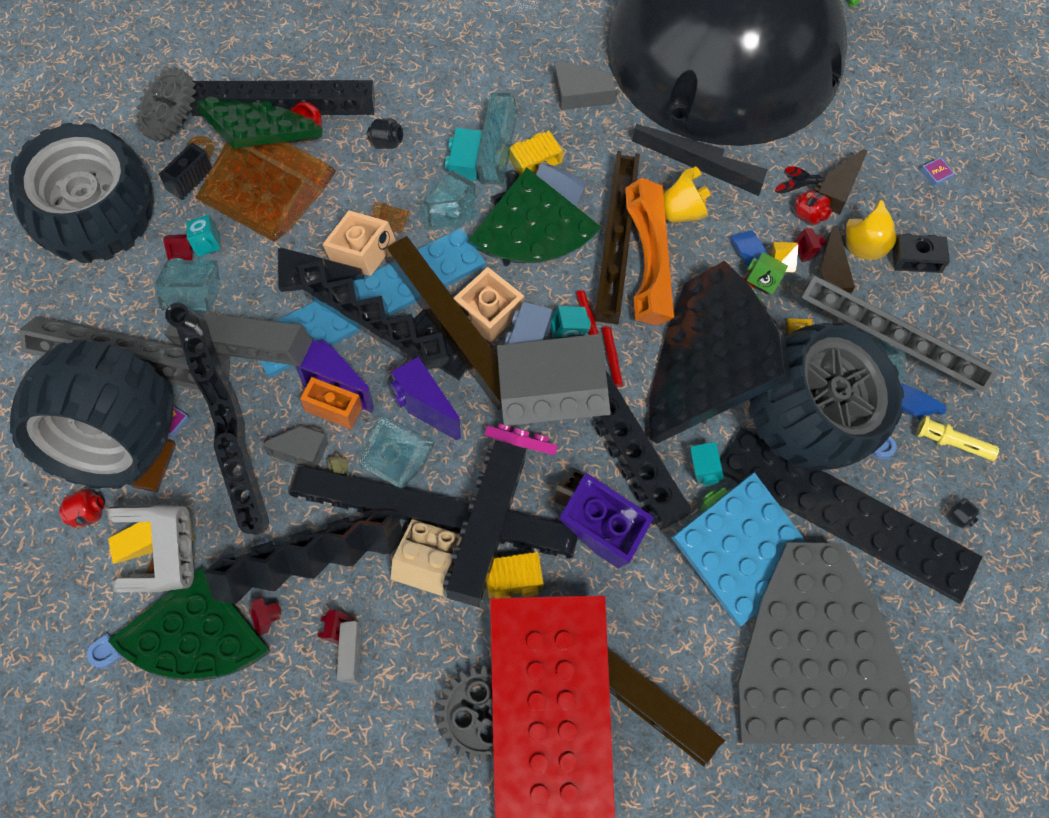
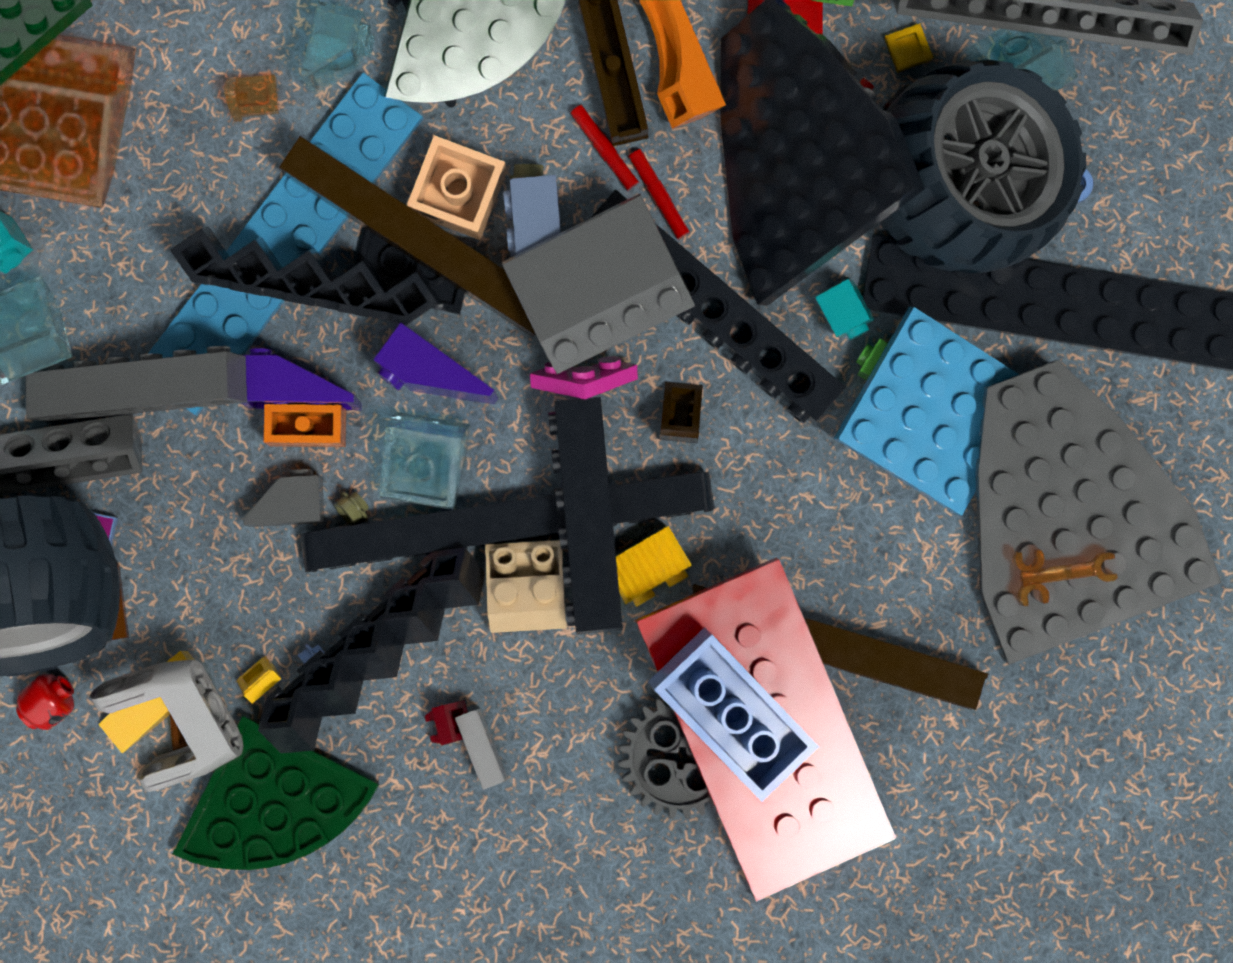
camera: 15 degrees left, 20 degrees up
medium blue tile [87,633,123,669] -> none
black beam [165,302,269,535] -> none
dark red tile [249,598,282,636] -> none
black wing [278,248,364,292] -> none
light nougat brick [322,210,396,276] -> none
teal brick [551,306,591,339] -> none
dark purple slope [559,473,654,569] -> none
blue slope [901,383,947,420] -> none
light yellow pin [916,415,999,461] -> none
black piece [947,498,979,528] -> none
none -> yellow tile [237,656,281,704]
none -> medium blue brick [648,627,819,802]
none -> clear orange bar [1013,549,1118,606]

